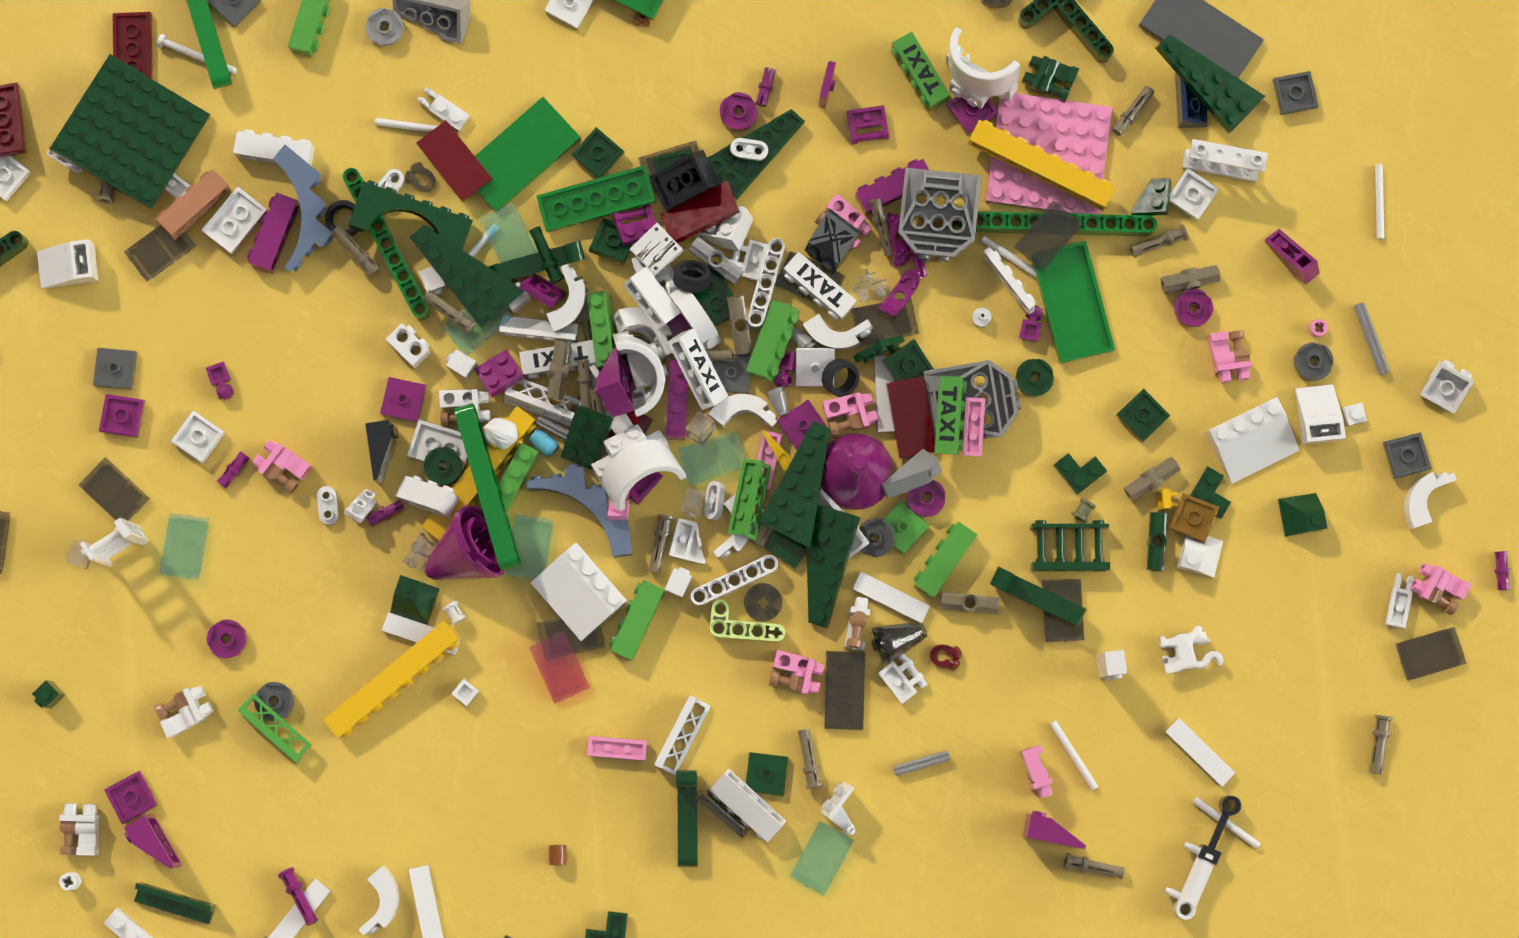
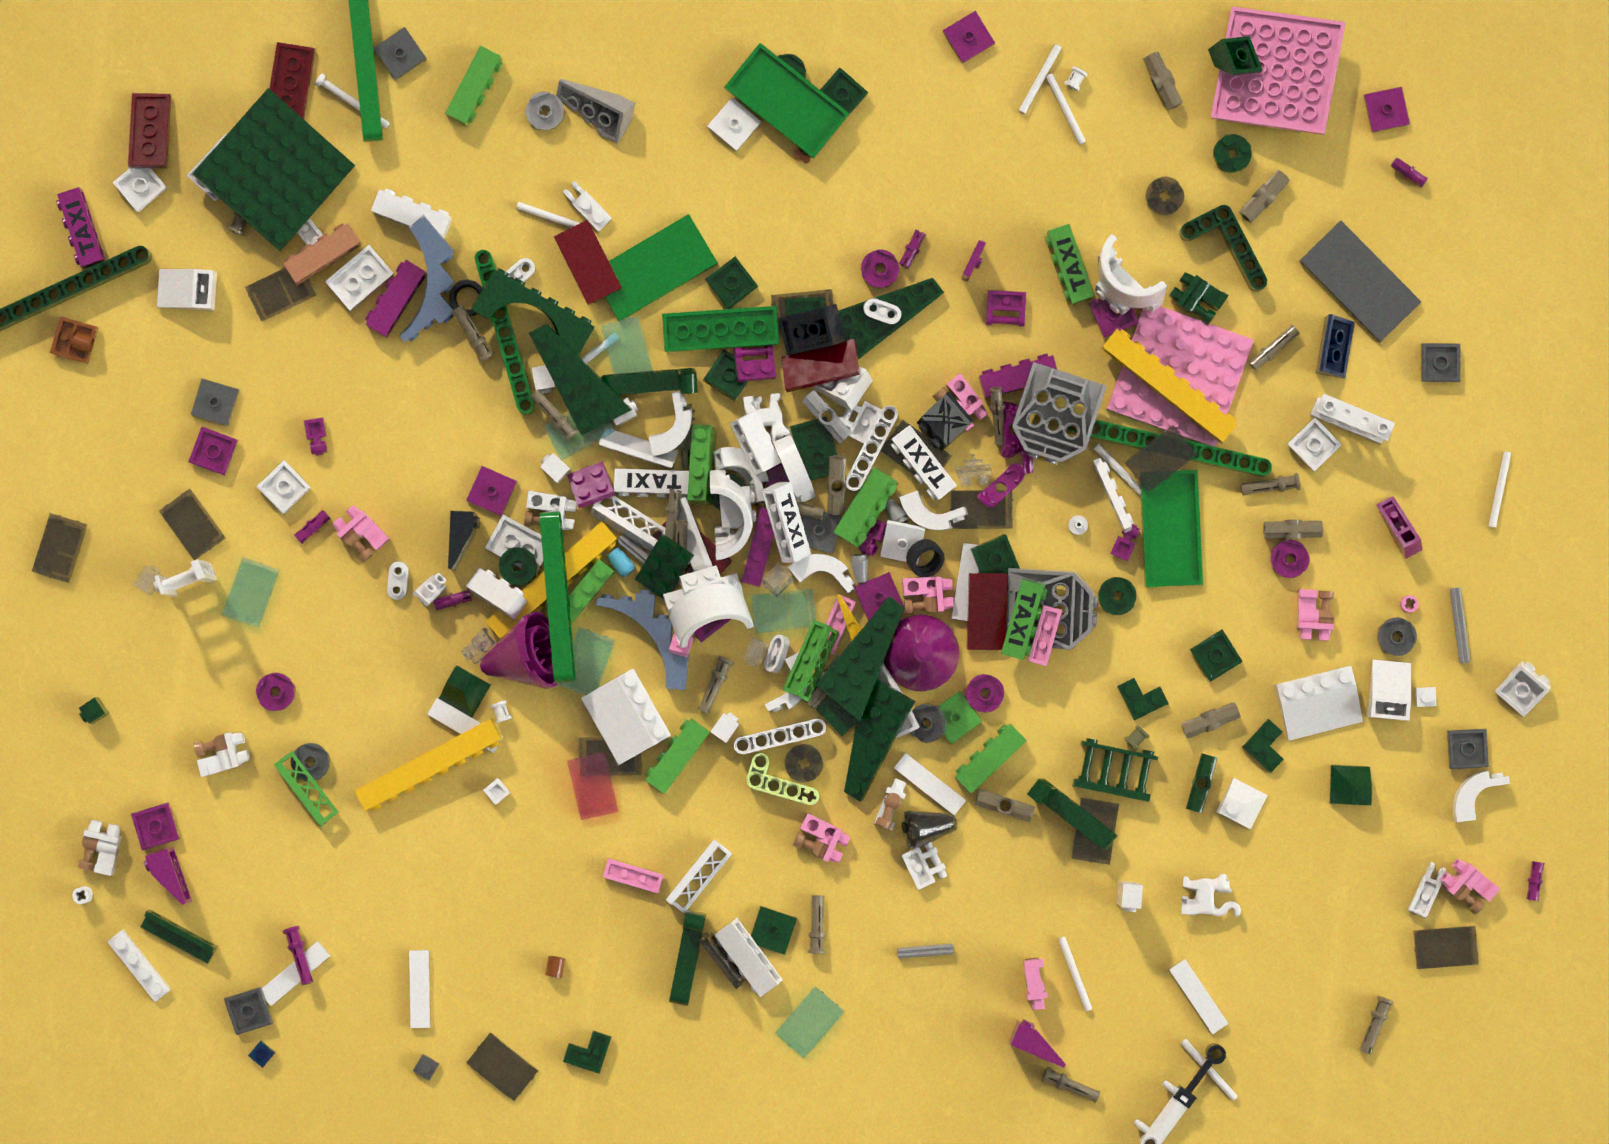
camera: 15 degrees right, 5 degrees up
white arch [359,865,400,936] -> none
white brick [386,323,431,368] -> none
clear smoke piece [405,162,436,192] -> none
white hair [483,417,518,449] -> none
magenta plate [519,273,567,308] -> none
dark green pin [529,226,565,285] -> none
dark tan piece [547,341,571,400] -> none
magenta slope [595,347,634,418] -> none
white tile [630,223,684,277] -> none
white wing [668,518,706,565] -> none
black tyre [673,260,711,293] -> none
white plate [820,781,855,835] -> none
clear smoke plate [824,651,865,730] -> none
dark green plate [853,335,905,363] -> none
light grey slope [882,449,942,499] -> none
dark red piece [930,644,962,671] -> none
wing [1131,178,1172,216] -> none
dark green wing [1155,35,1265,133] -> none
yellow tile [1157,489,1178,510] -> none
pearl gold plate [1169,493,1219,543] -> none

